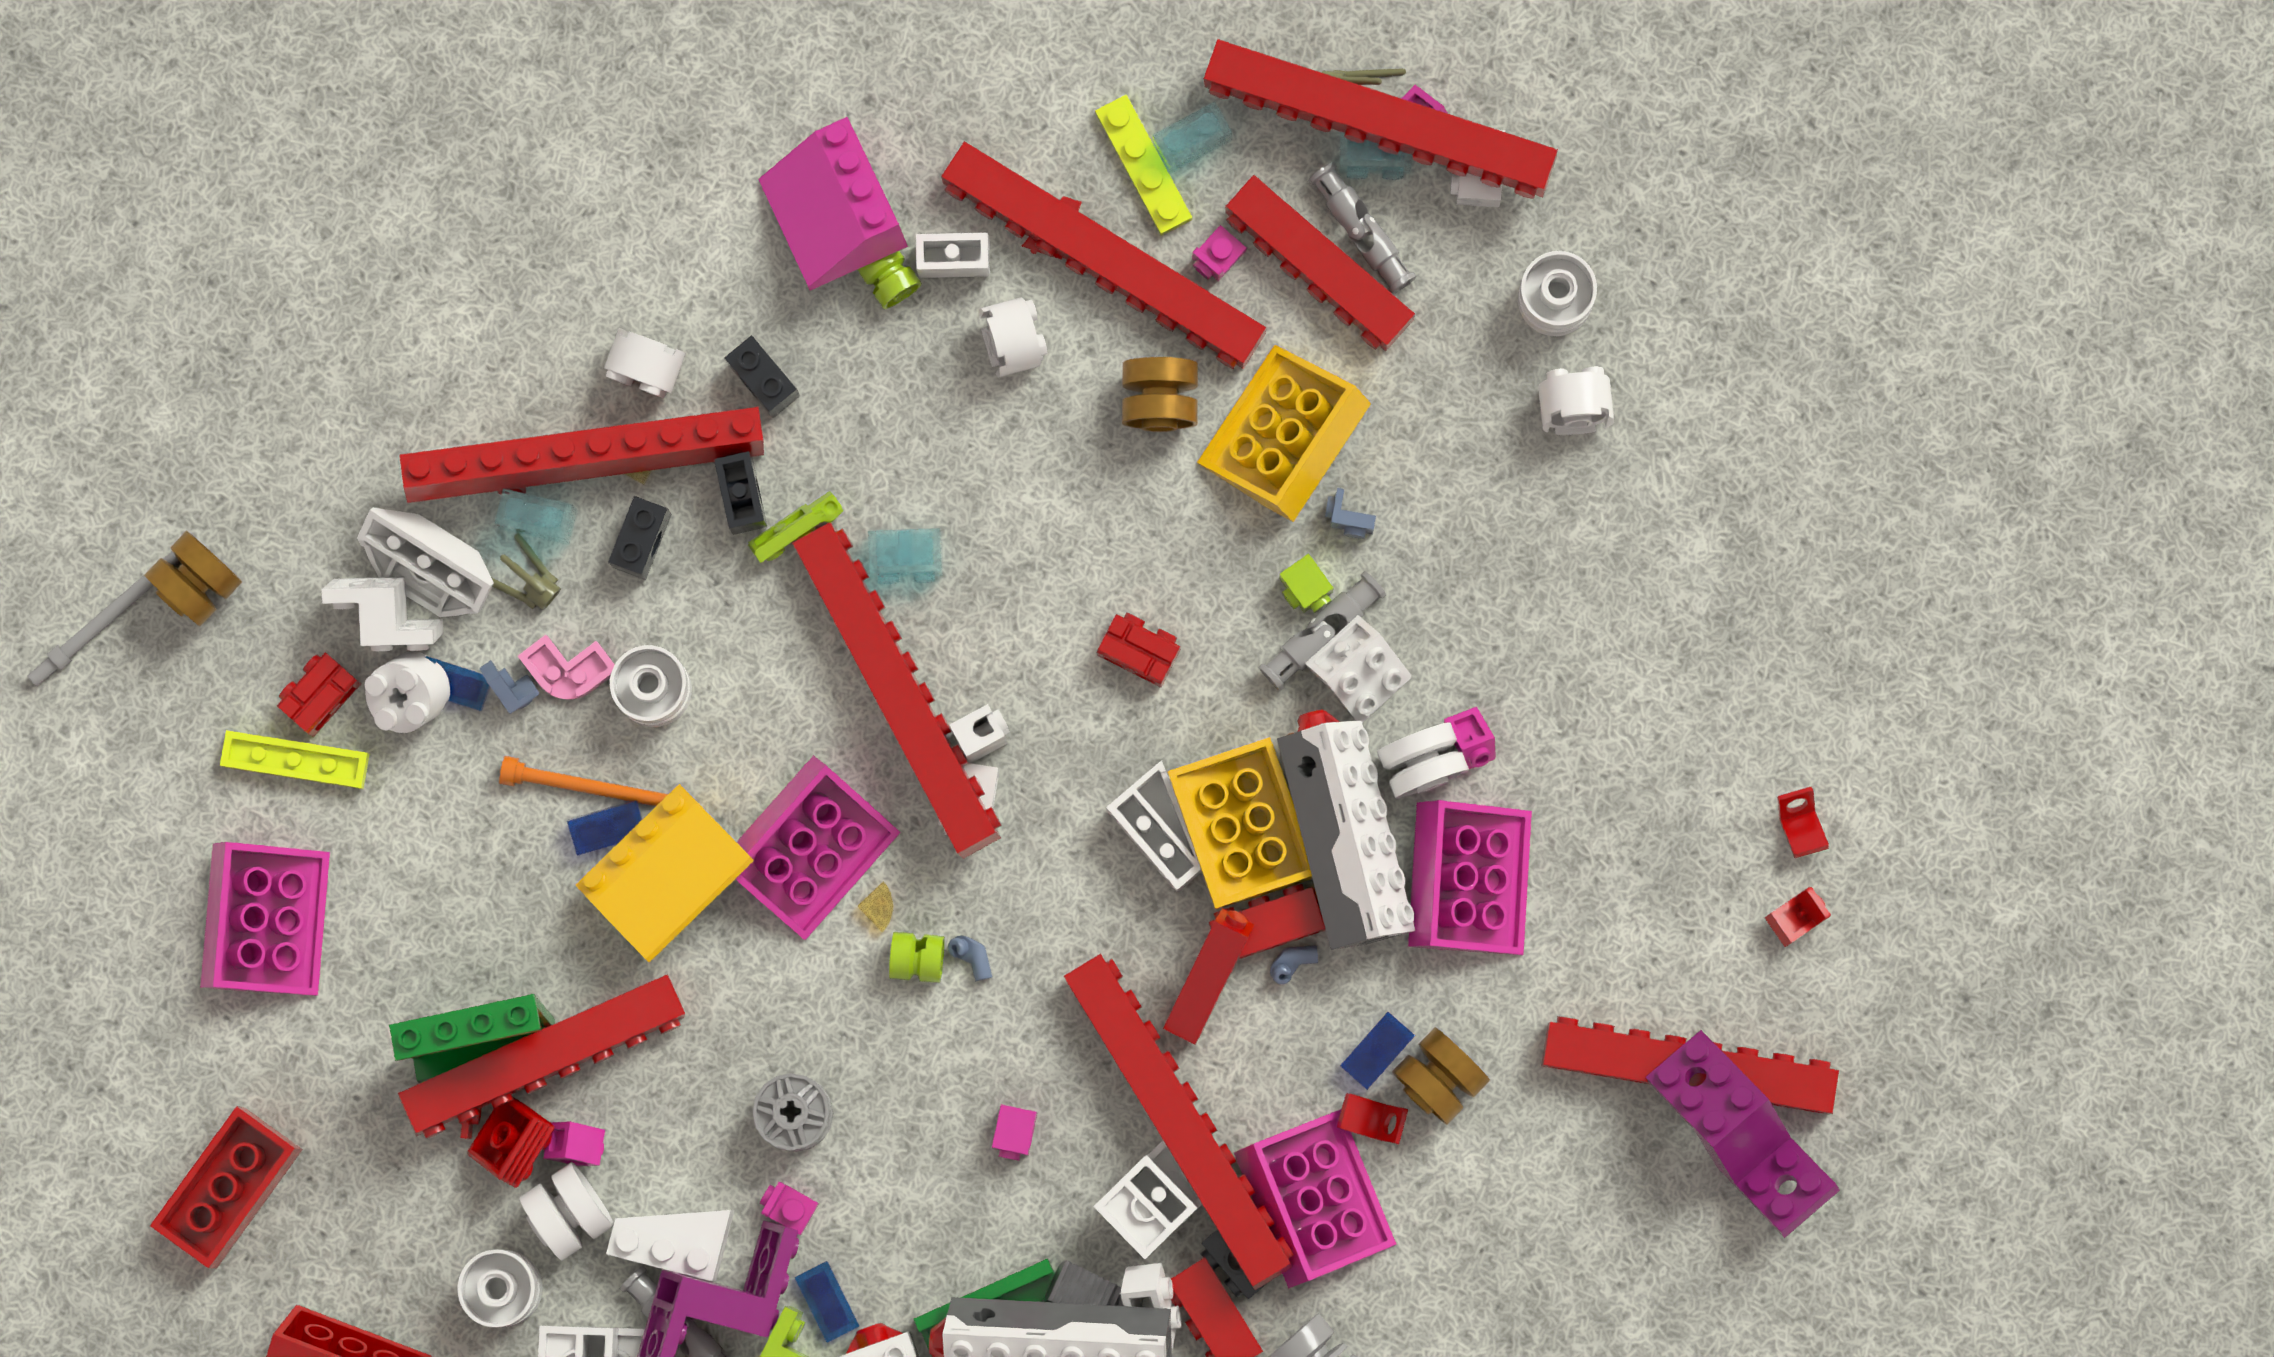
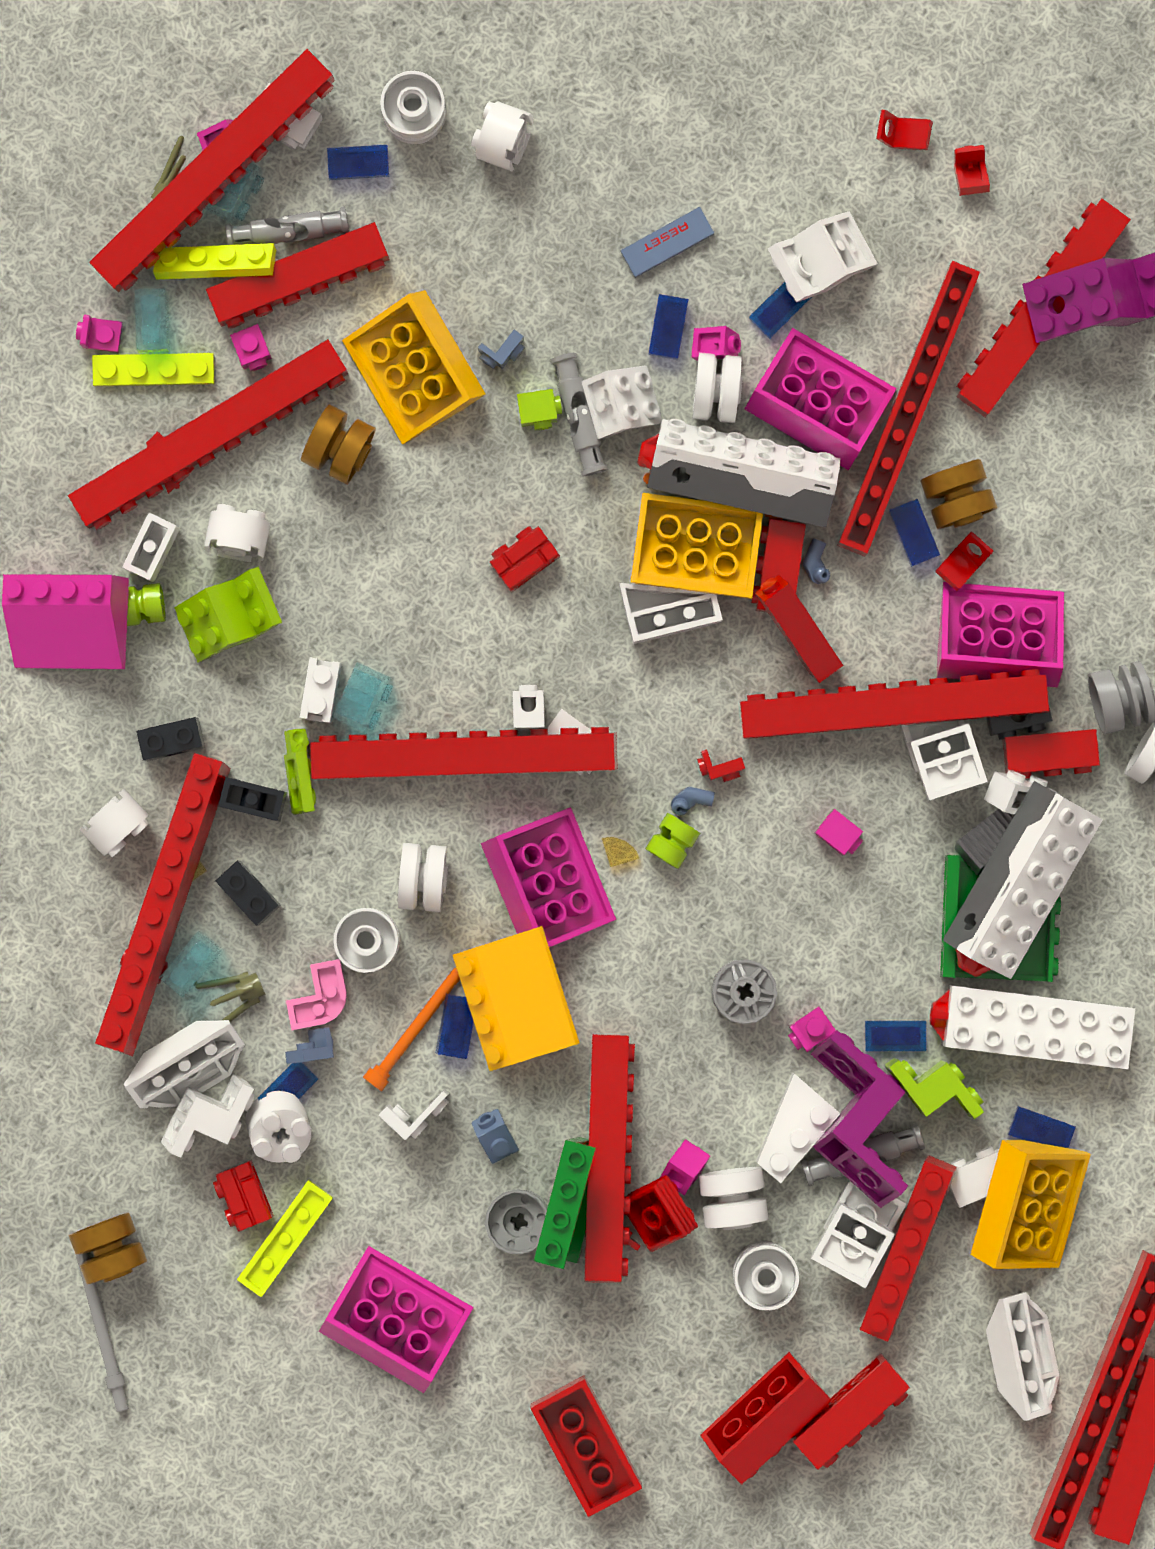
camera: 70 degrees left, 5 degrees up
none -> dark pink bracket [76,315,123,353]
none -> neon yellow plate [153,243,277,280]
none -> lime bracket [174,566,282,663]
none -> white brick [299,657,342,724]
none -> clear blue plate [327,145,390,180]
none -> white bracket [379,1089,449,1140]
none -> white wheel [398,843,448,912]
none -> sand blue bracket [471,1109,519,1164]
none -> light grey wheel [485,1189,548,1255]
none -> sand blue tile [620,207,714,278]
none -> clear blue plate [648,294,689,360]
none -> red bracket [697,749,745,782]
none -> clear blue plate [749,282,813,339]
none -> white bracket [768,211,878,302]
none -> red brick [837,261,980,557]

